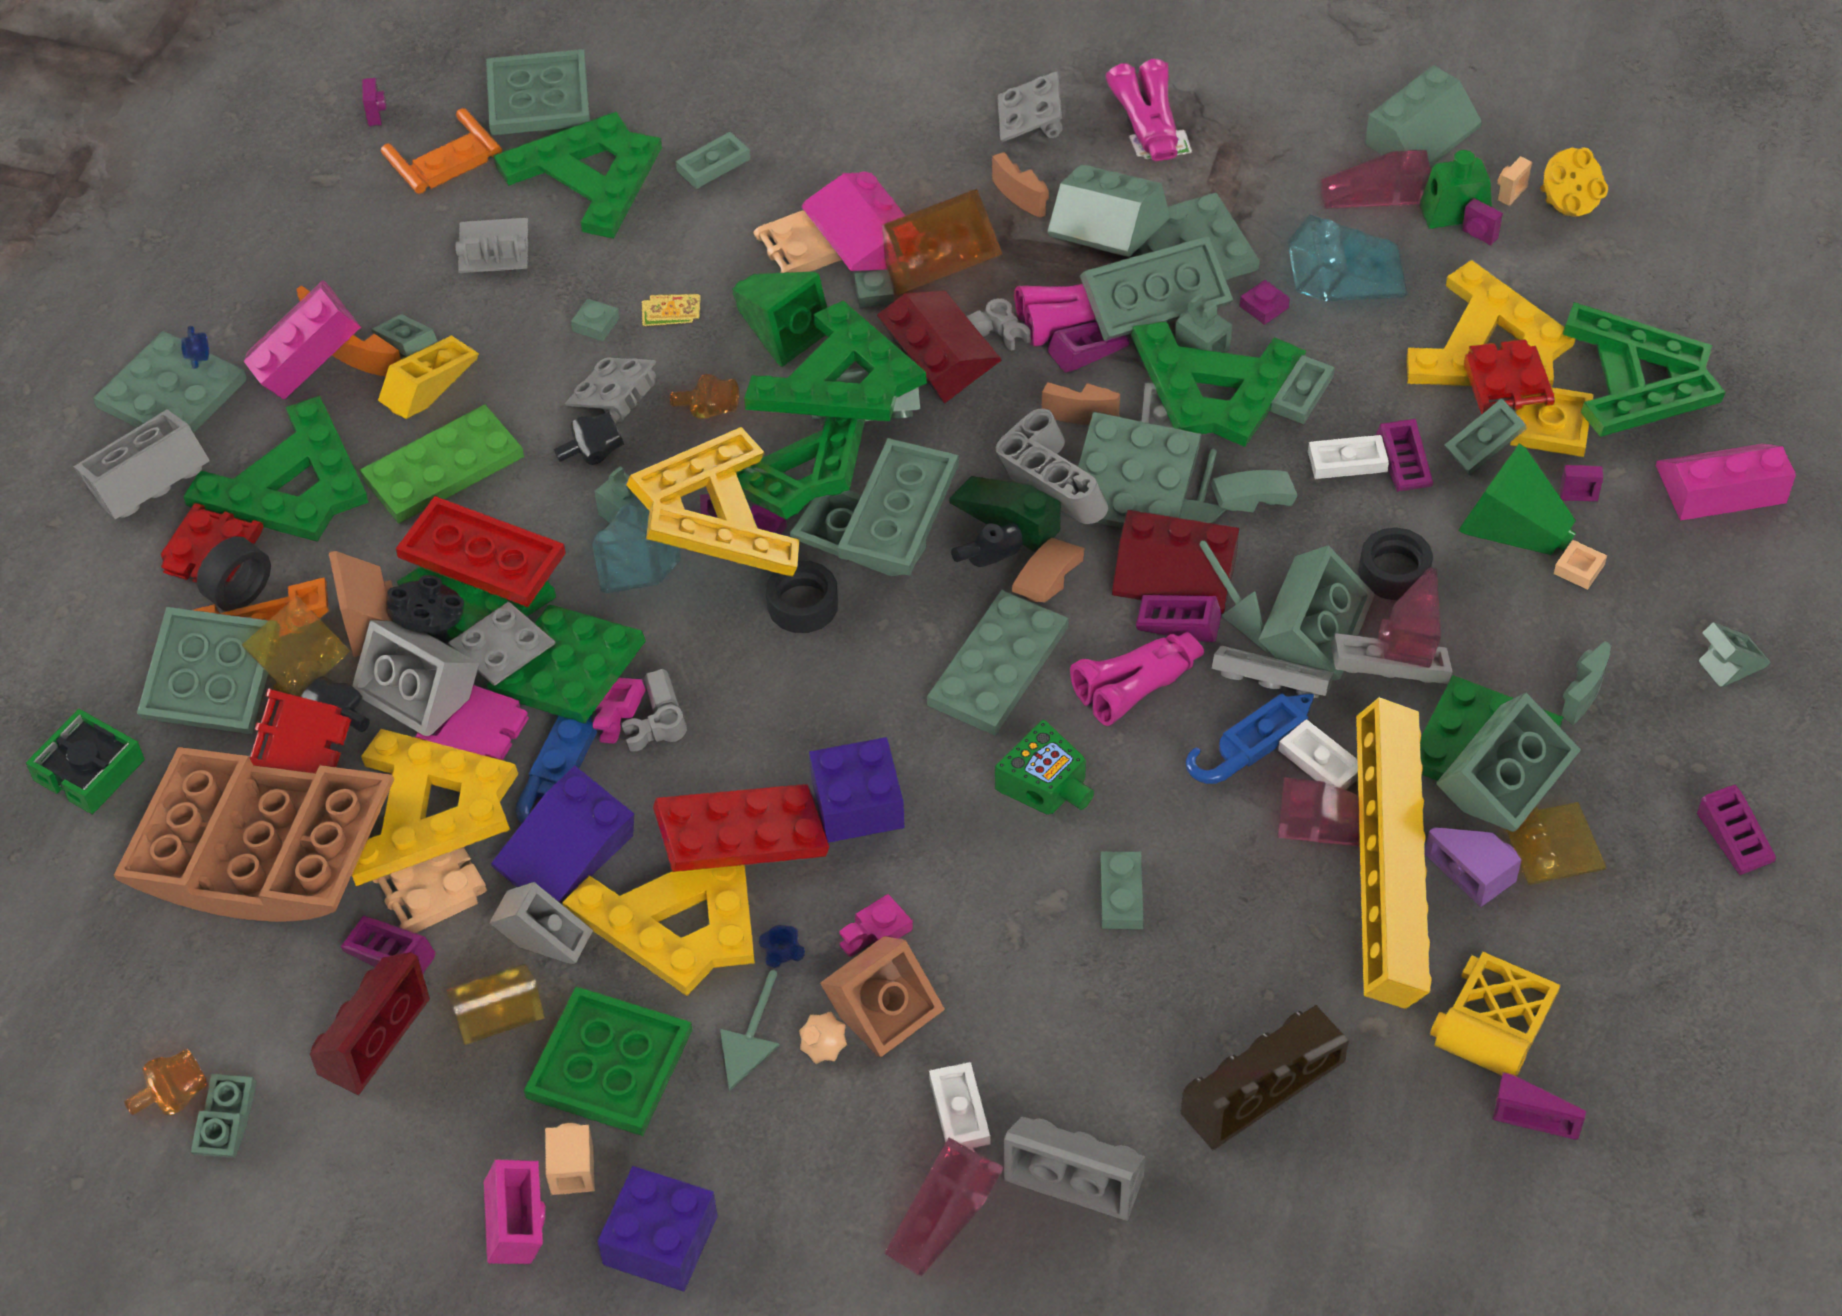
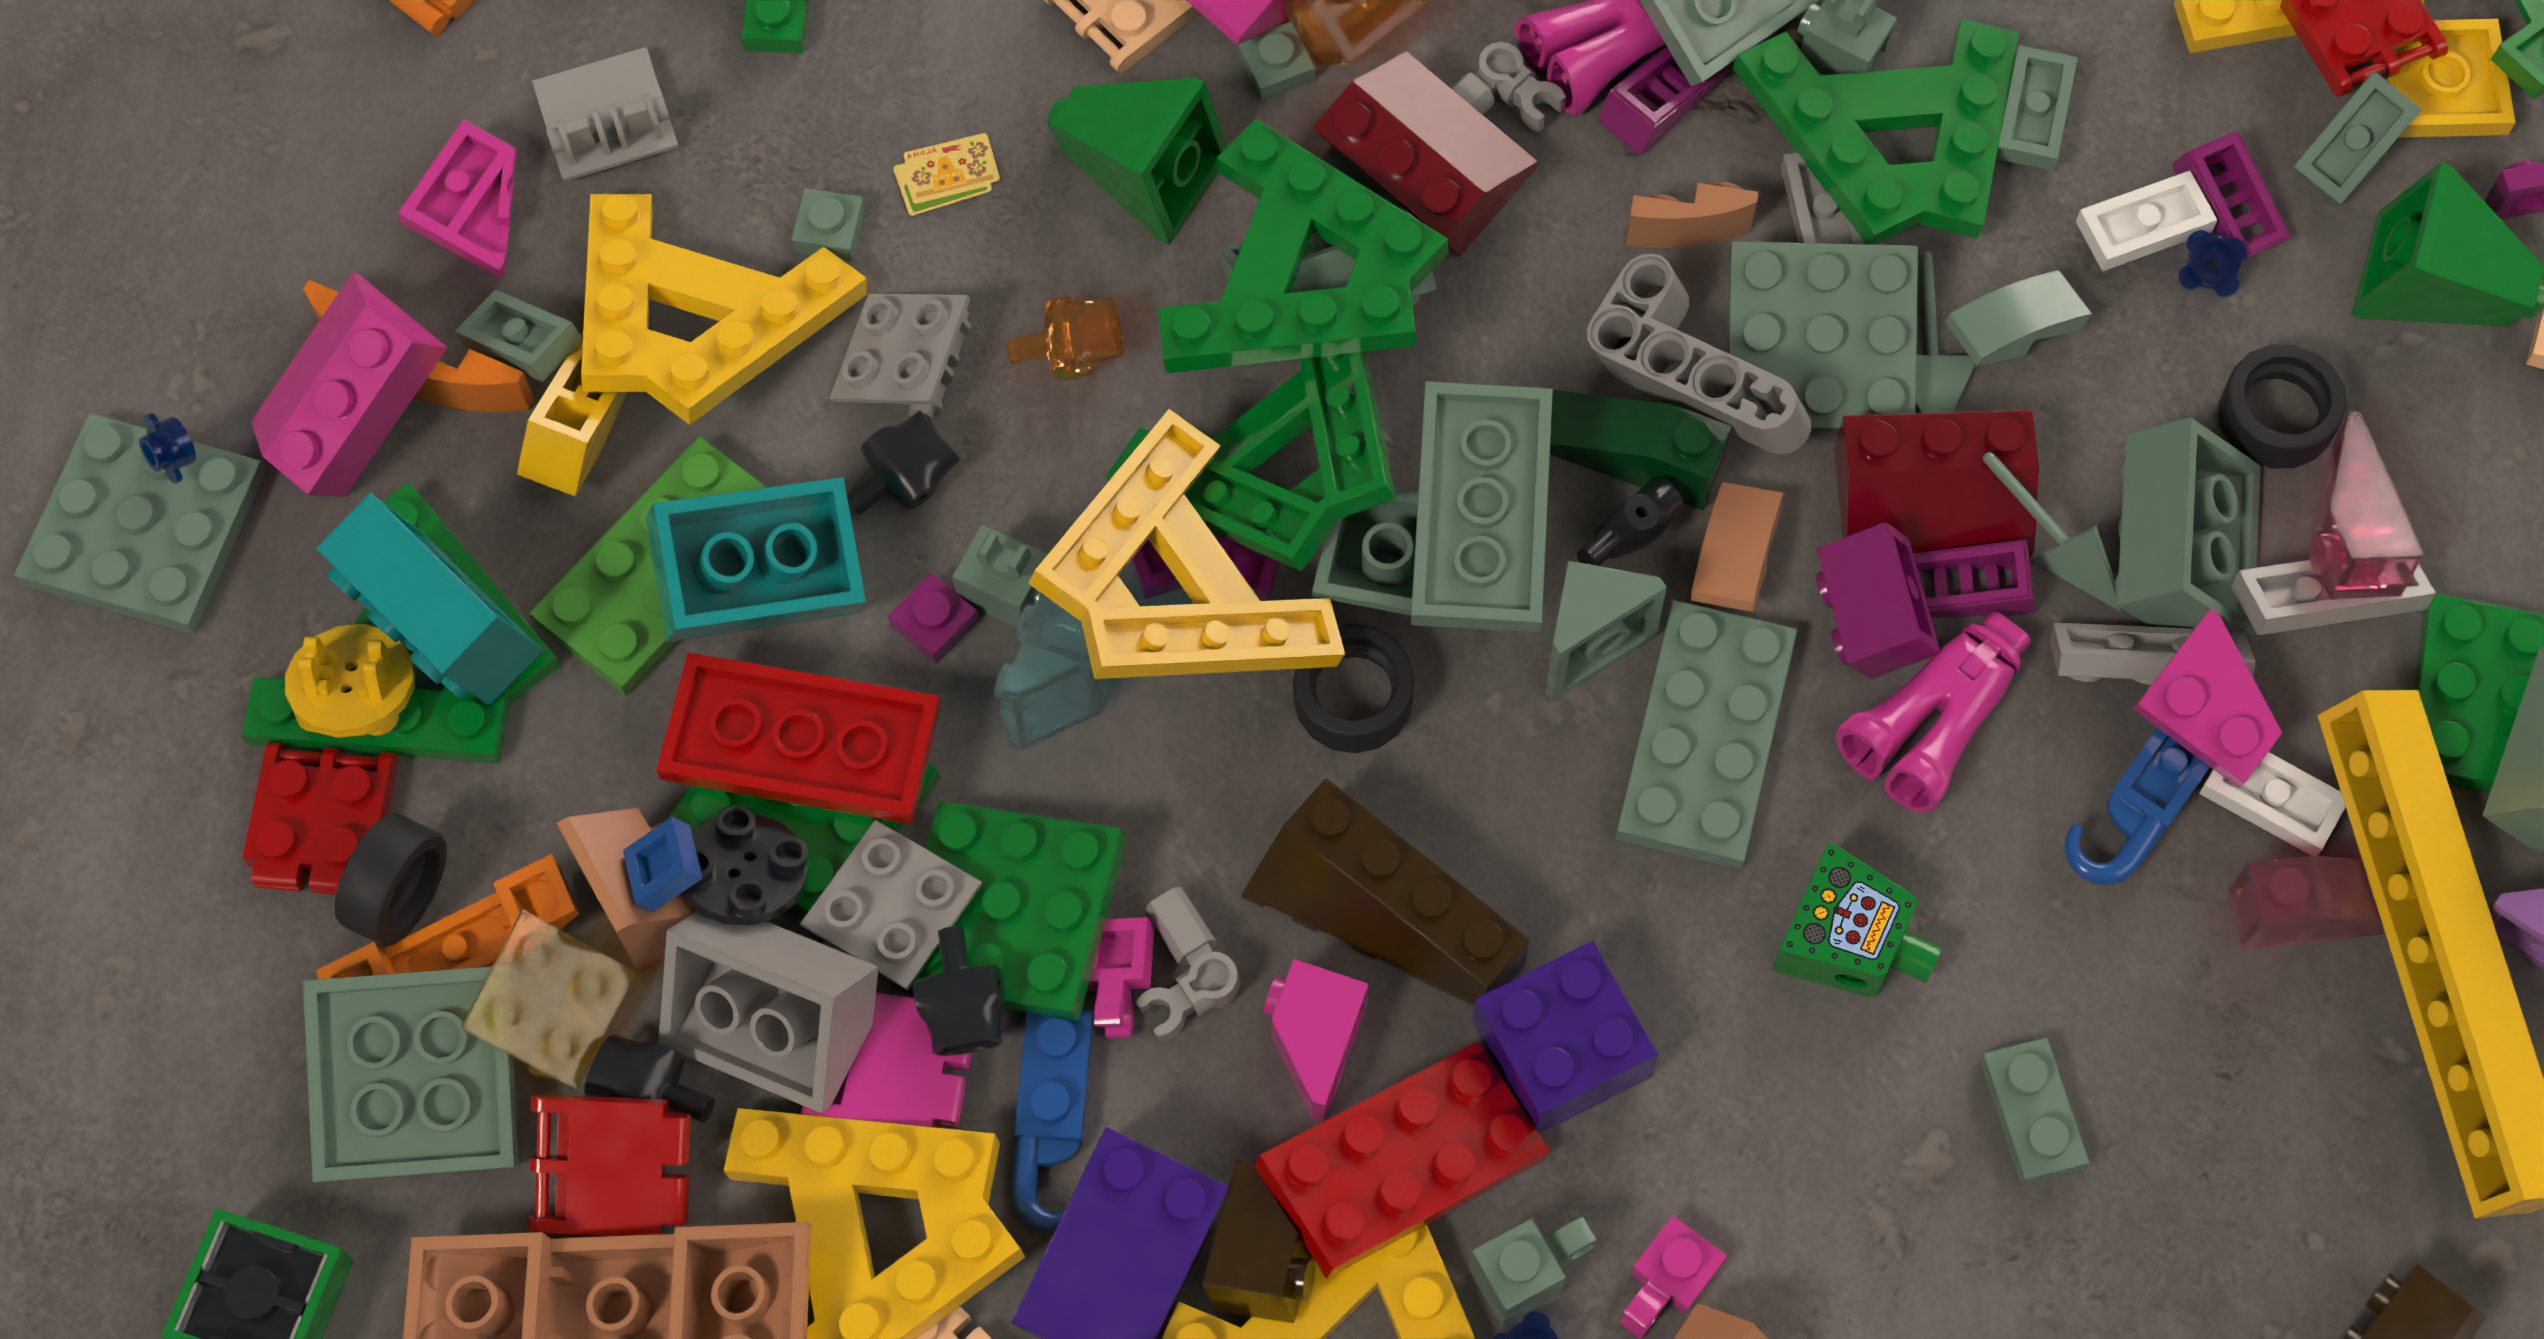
camera: 15 degrees left, 15 degrees up
light grey slope [73,410,210,519] -> none
none -> yellow plate [285,624,415,738]
none -> teal brick [316,492,543,706]
none -> dark pink wing [398,119,516,280]
none -> yellow plate [581,194,867,425]
none -> blue plate [623,817,703,912]
none -> teal brick [645,477,866,642]
none -> magenta plate [888,573,979,664]
none -> black piece [913,926,1005,1056]
none -> dark brown slope [1203,1160,1315,1323]
none -> dark brown wedge [1242,778,1530,1006]
none -> dark pink slope [1263,959,1369,1123]
none -> sand green brick [1469,1217,1597,1328]
none -> sand green slope [1545,561,1667,702]
none -> magenta brick [1816,522,1941,679]
none -> dark pink wing [2133,608,2282,788]
none -> clear blue plate [2178,230,2247,298]

